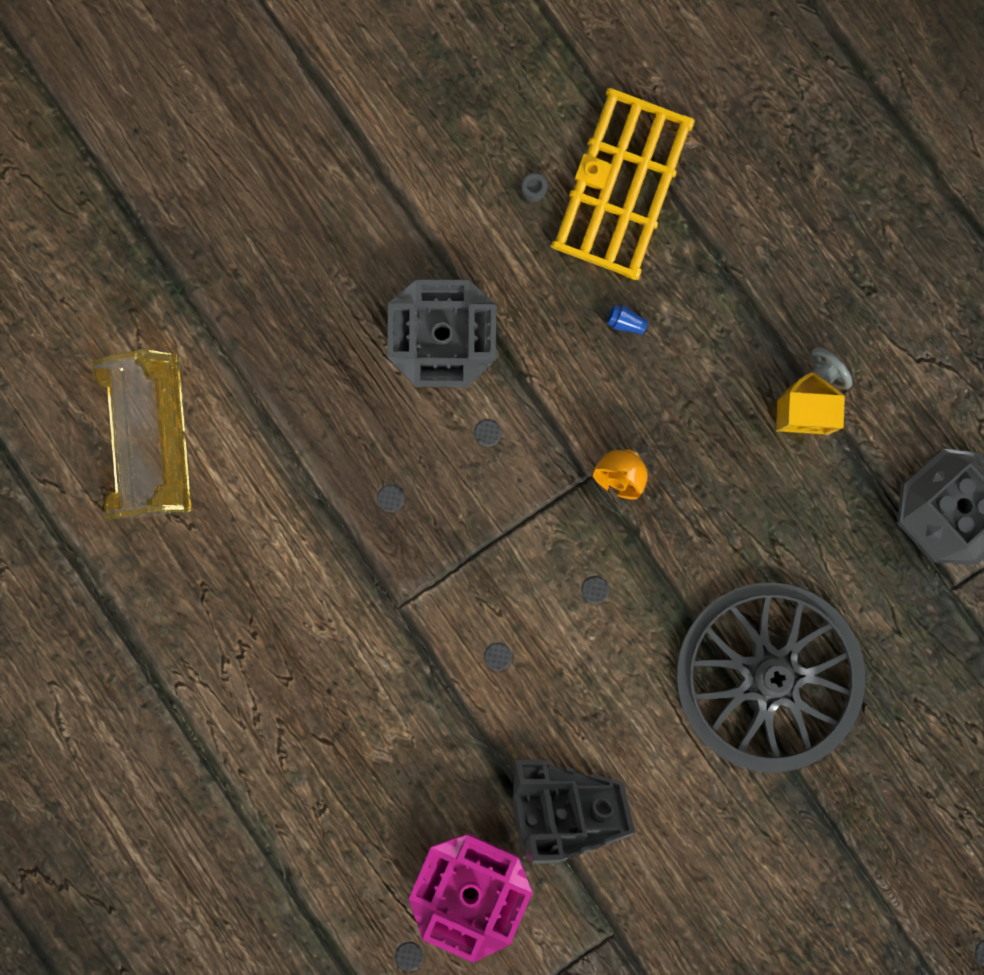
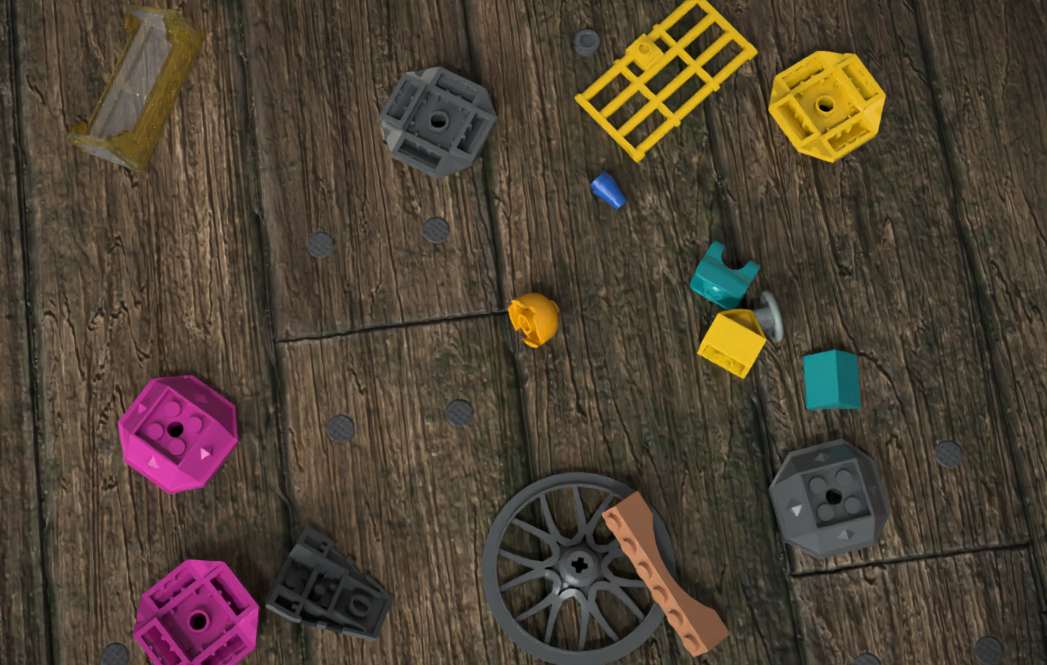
camera: 30 degrees right, 10 degrees down
none -> dark pink piece [118,375,240,495]
none -> nougat arch [601,490,730,657]
none -> teal piece [689,240,760,310]
none -> yellow piece [768,51,886,163]
none -> teal slope [803,349,861,410]

